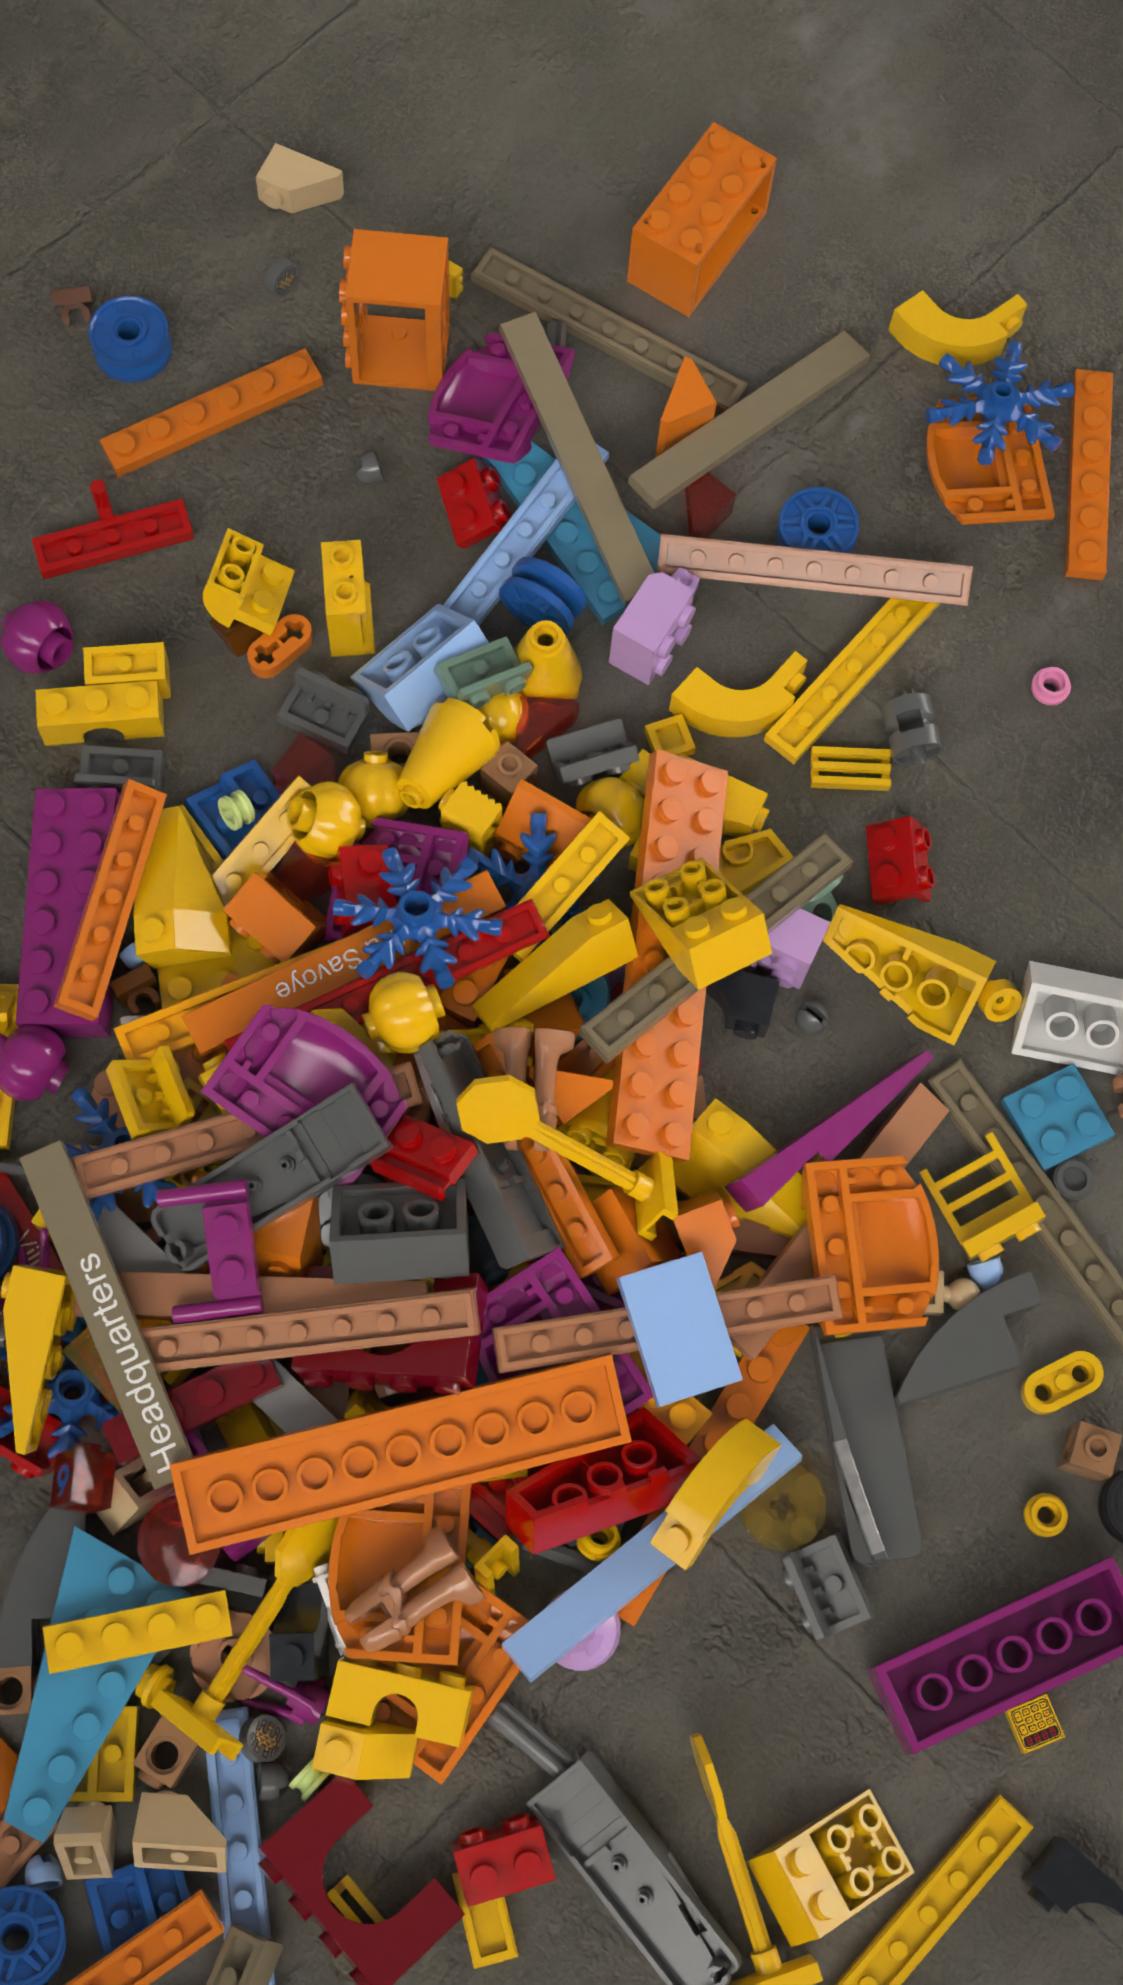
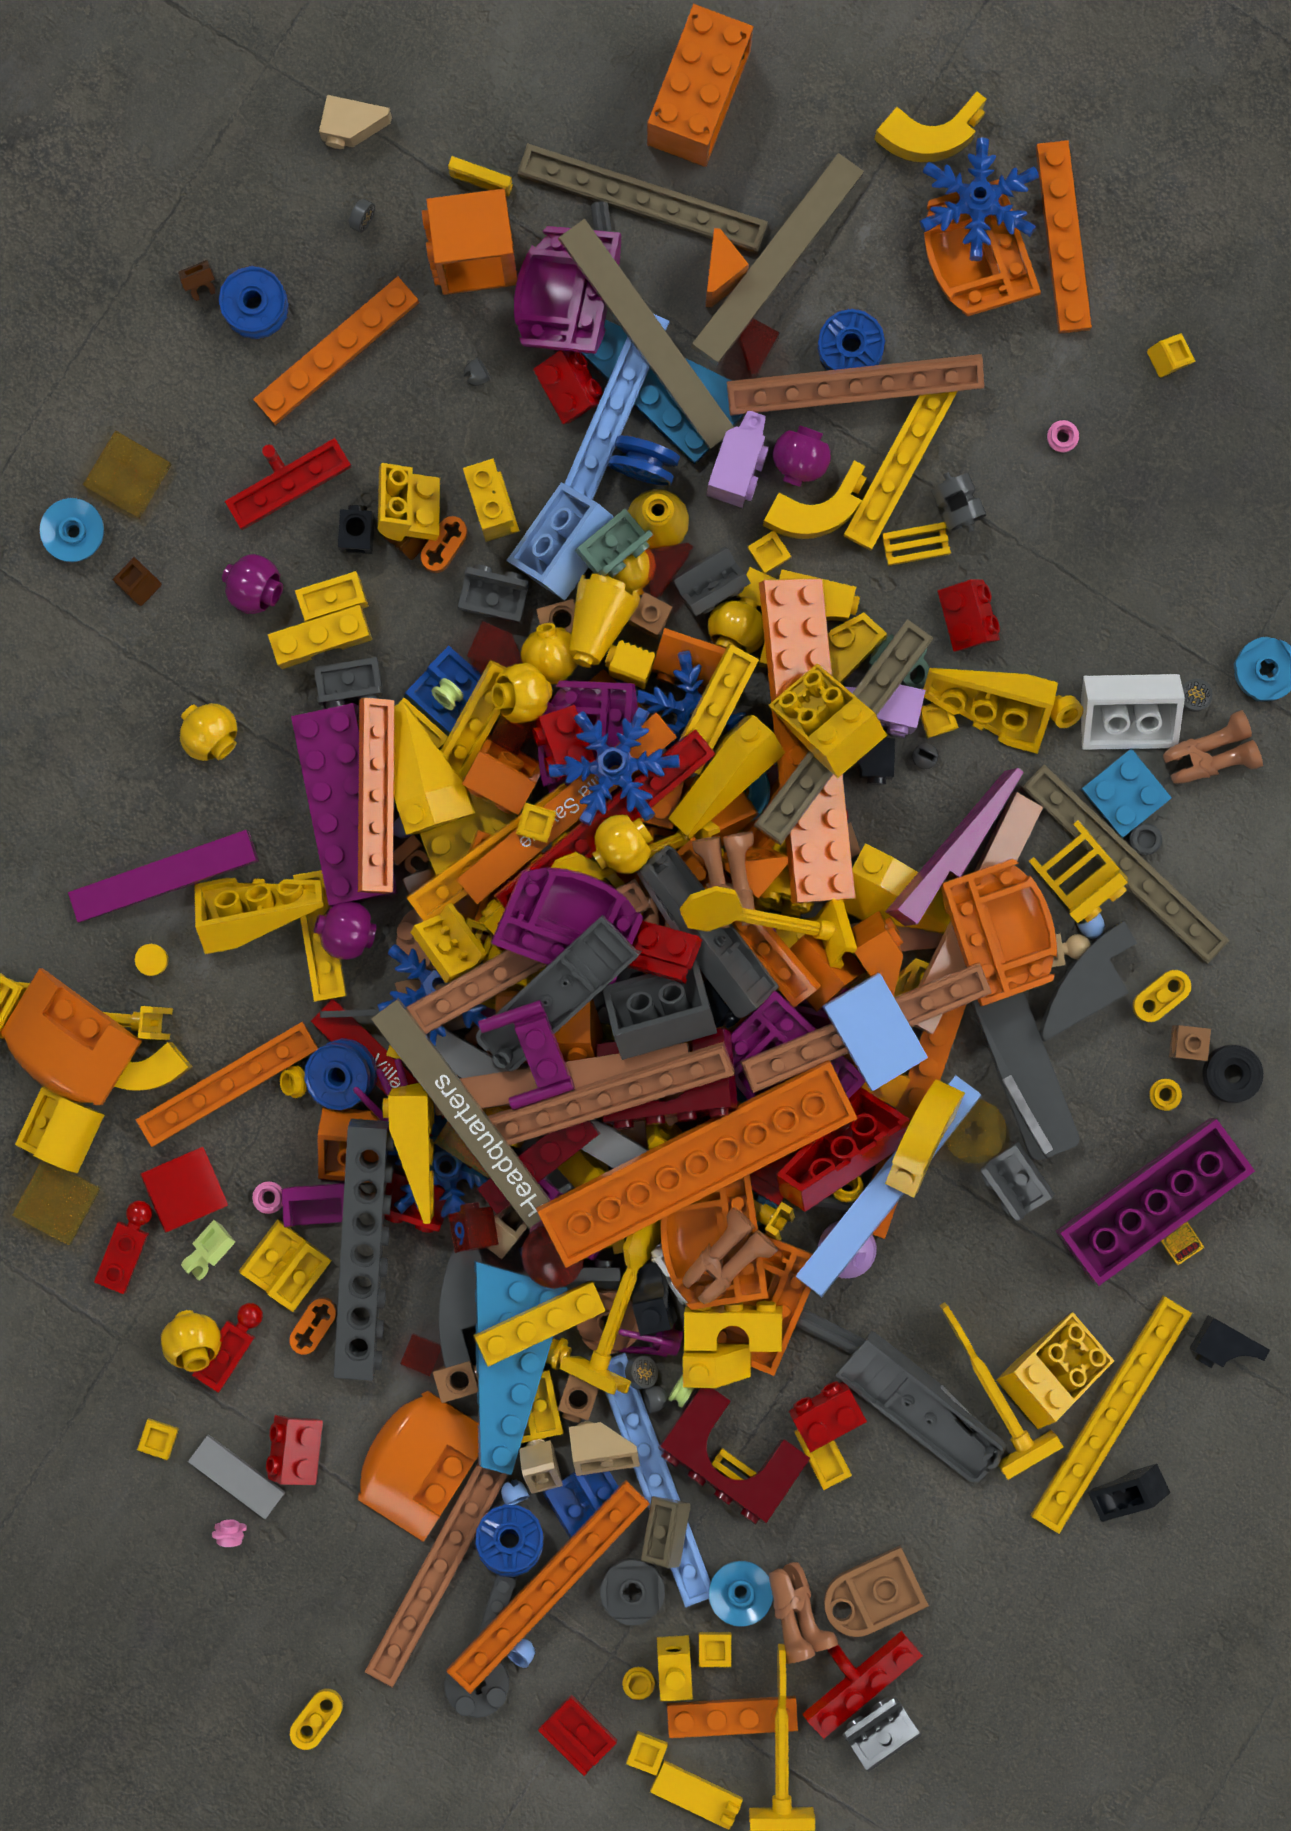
camera: 10 degrees left, 15 degrees up
none -> black brick [338,505,375,554]
none -> yellow tile [516,802,556,843]
none -> magenta plant [773,425,831,487]
none -> yellow tile [920,703,959,739]

